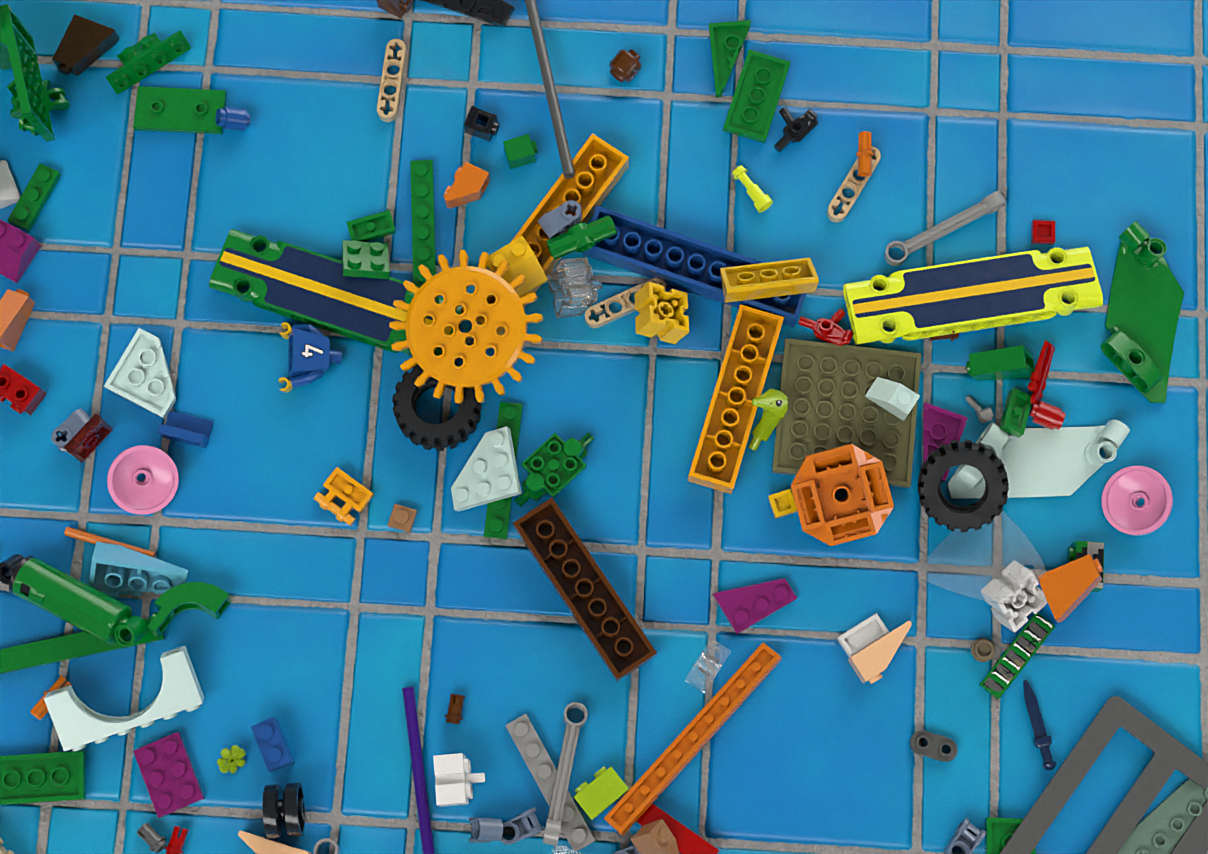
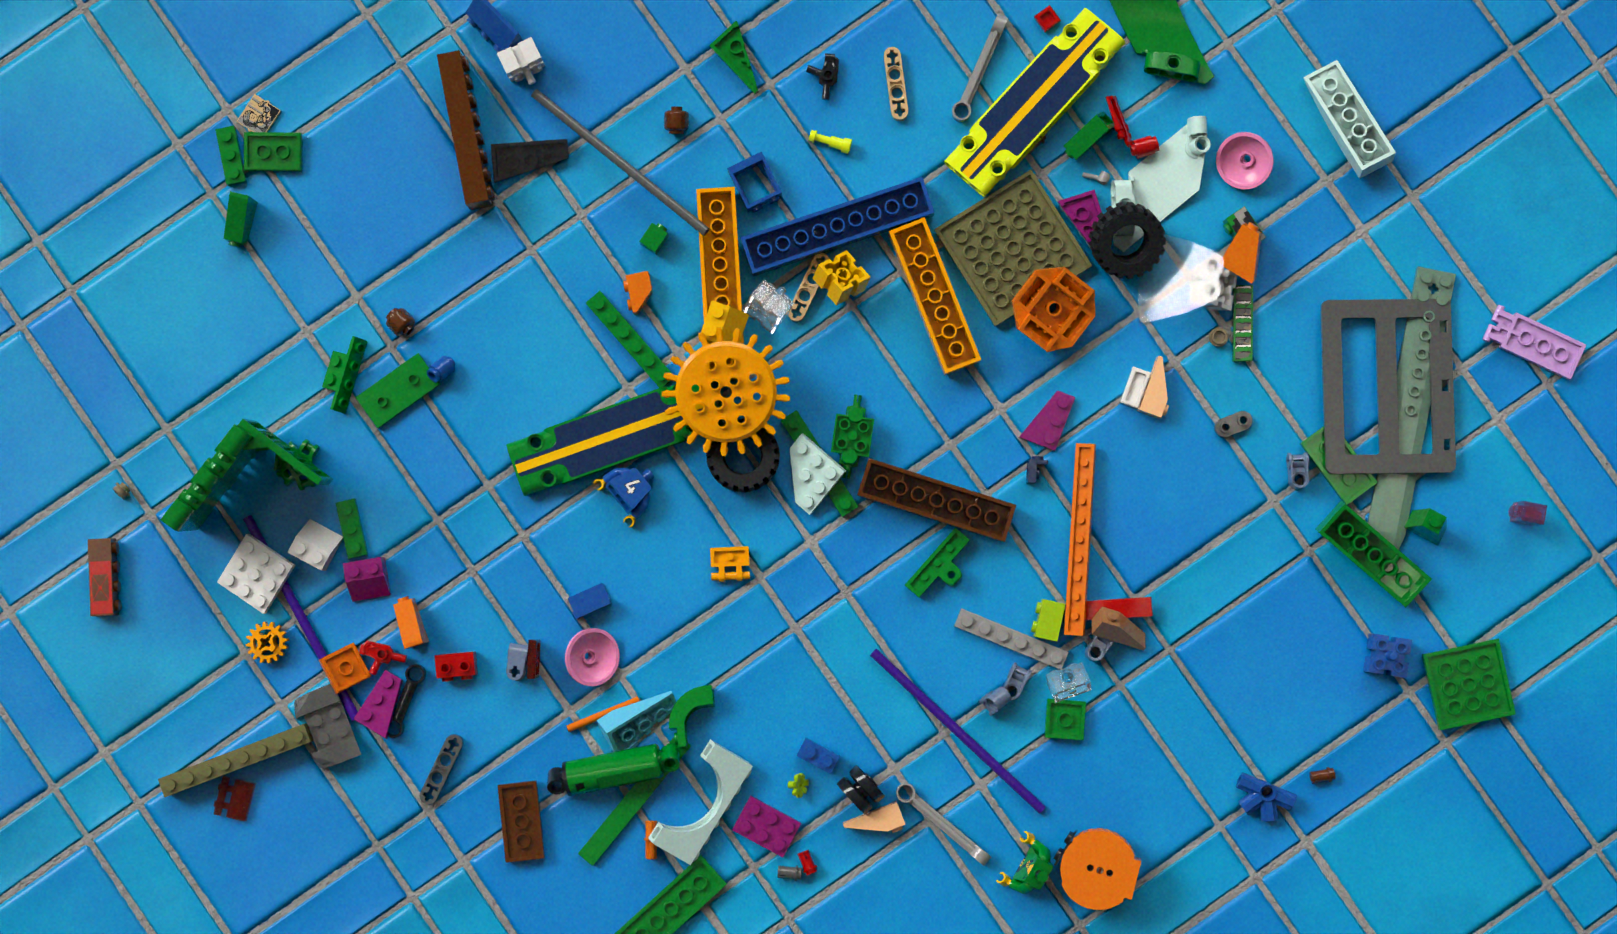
camera: 35 degrees left, 10 degrees up
dark brown slope [52,14,120,76] -> none
light aqua plate [104,328,176,419] -> none
green plate [342,240,389,279] -> none
green plate [346,210,396,242] -> none
tan beam [377,39,407,122] -> none
medium nougat plate [387,504,417,533] -> none
white brick [433,753,485,807] -> none
reddish brown pin [444,694,465,725] -> none
black window [464,105,500,142] -> none
sand blue piece [538,200,582,239] -> none
light grey piece [543,702,588,846] -> none
green piece [546,215,617,260] -> none
clear brick [685,638,731,693] -> none
yellow slope [720,257,819,303] -> none
green plate [723,49,791,143] -> none
lime animal [748,389,788,451] -> none
yellow plate [768,489,797,519] -> none
red piece [798,309,854,346] -> none
orange axle [856,131,874,177] -> none
light aqua slope [865,377,920,421] -> none
green plate [999,387,1031,438] -> none
dark blue sword [1023,680,1056,771] -> none
none -> reddish brown head [386,308,415,336]
none -> blue window [727,152,782,213]
none -> green plate [905,527,970,598]
none -> dark blue bracket [1026,456,1048,484]

